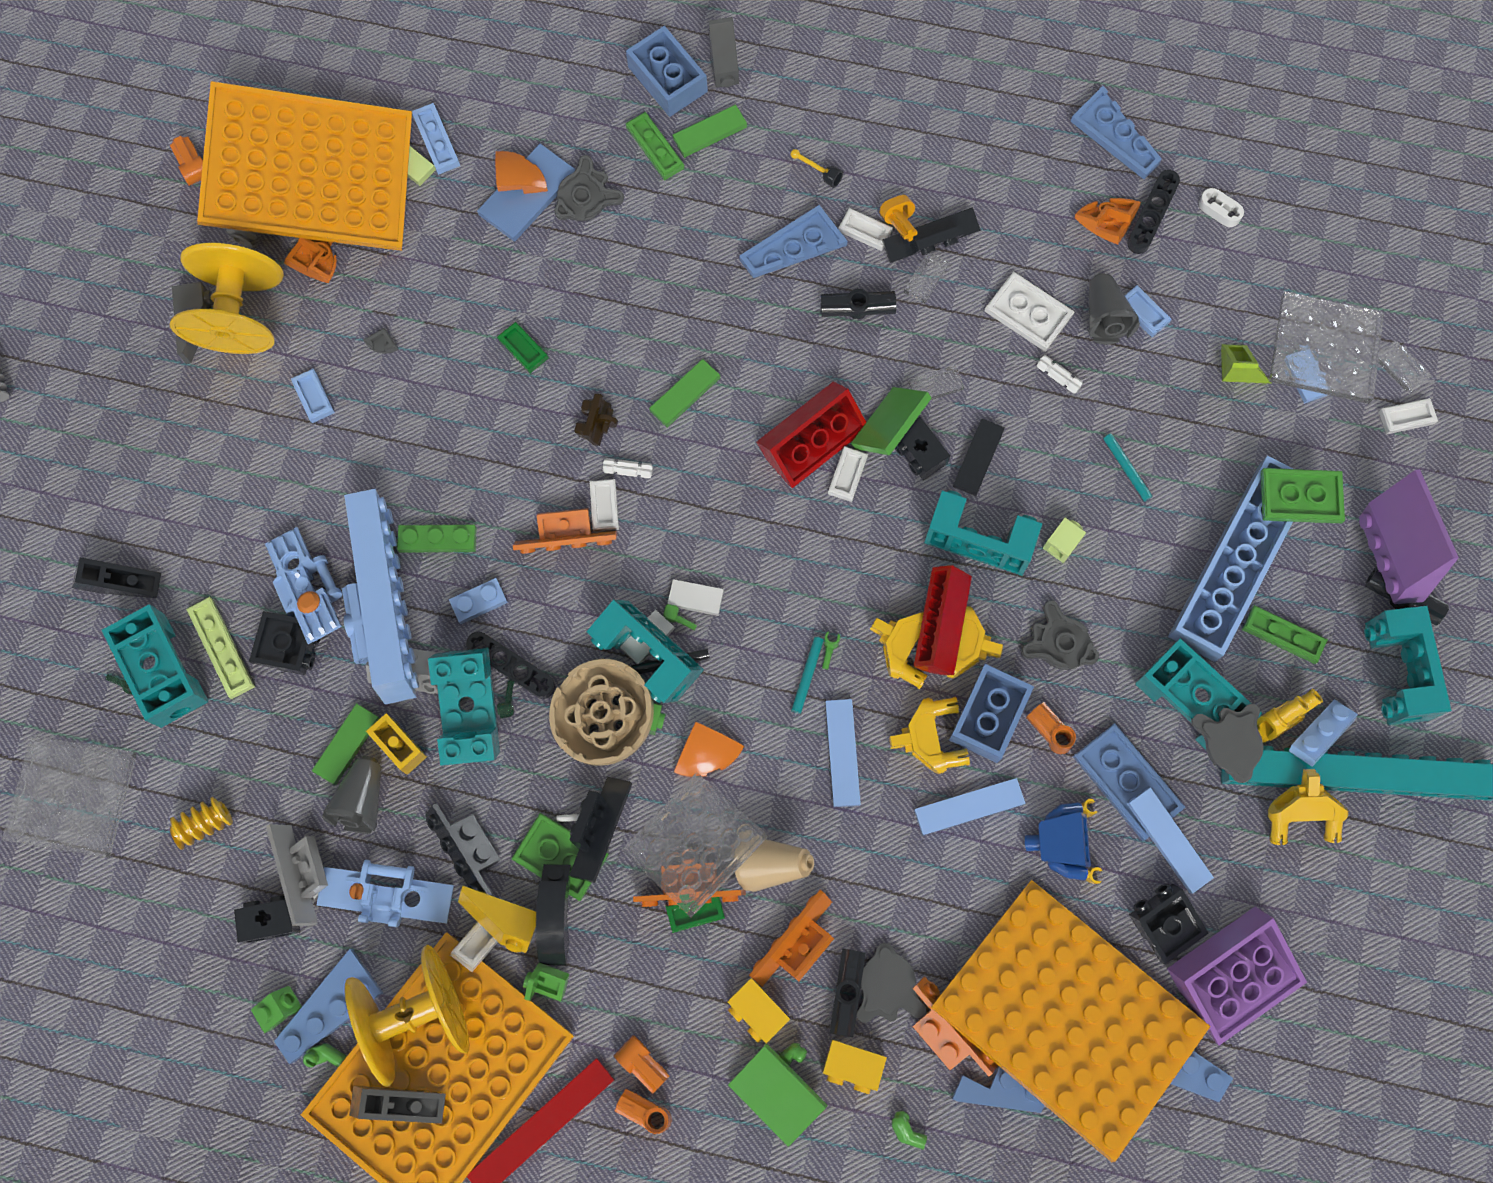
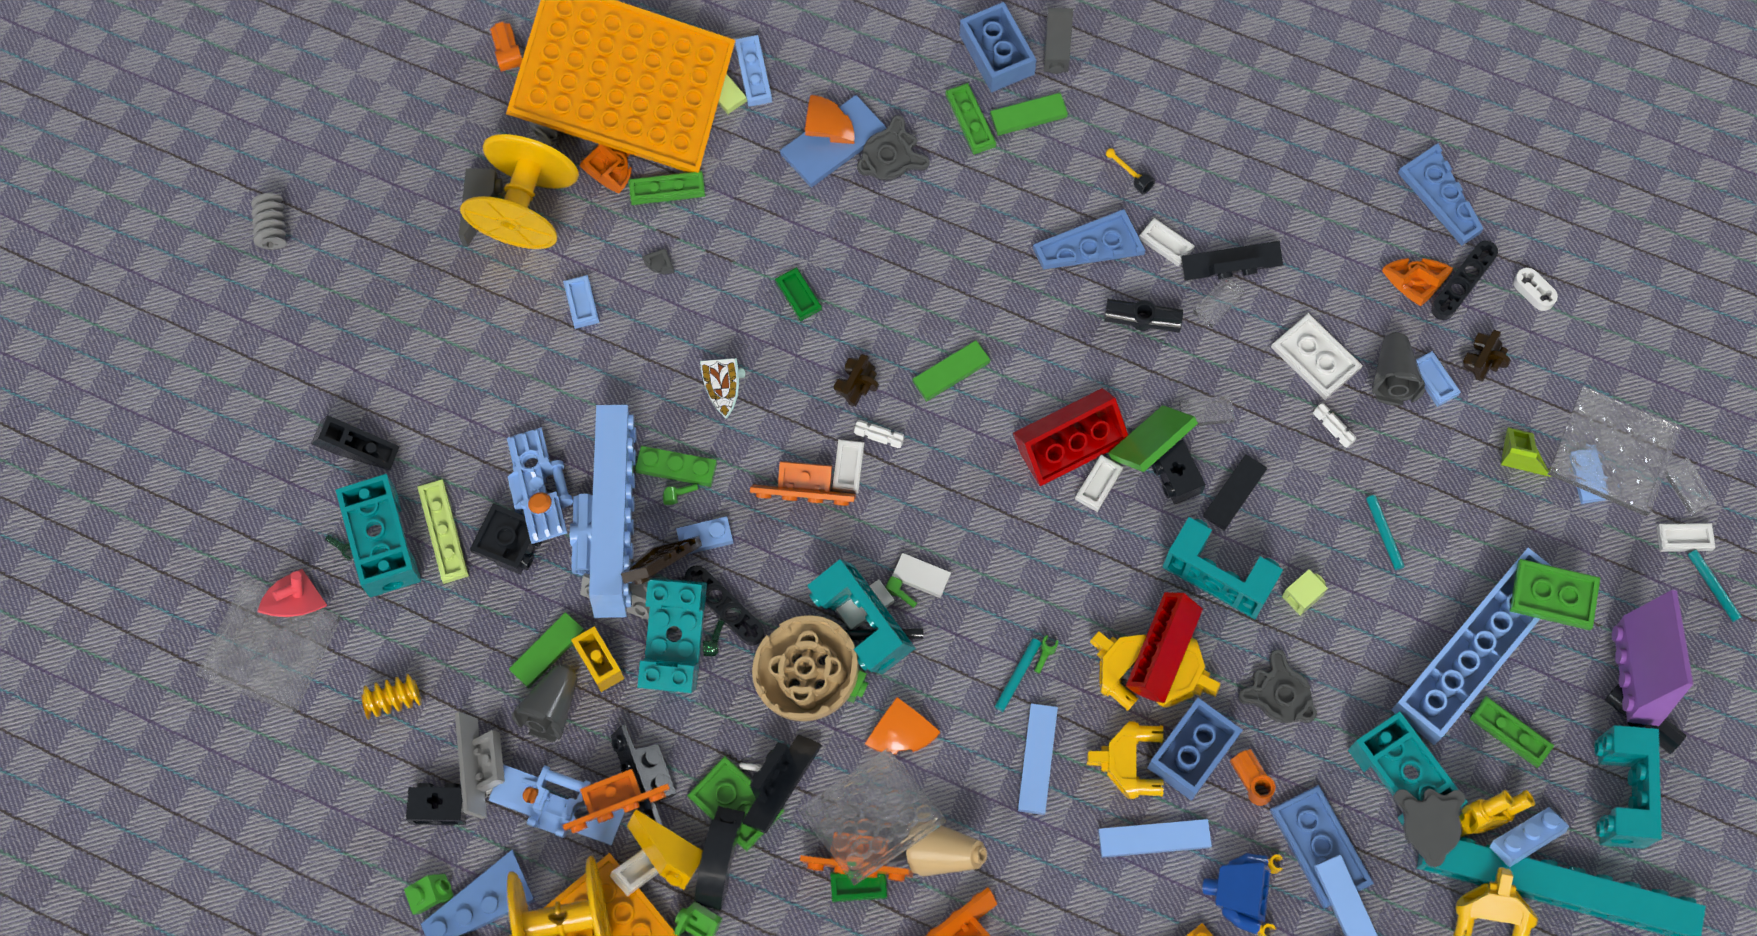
camera: 10 degrees right, 5 degrees down
light orange piece [879,195,917,242] -> none
none -> coral shield [258,569,327,617]
none -> orange bracket [563,769,670,834]
none -> dark brown wing [621,536,702,585]
none -> bright green tile [629,171,705,205]
none -> bright green hand [663,484,698,505]
none -> shield [700,358,745,418]
none -> dark brown hips [1463,330,1511,382]
none -> teal bar [1688,549,1742,622]

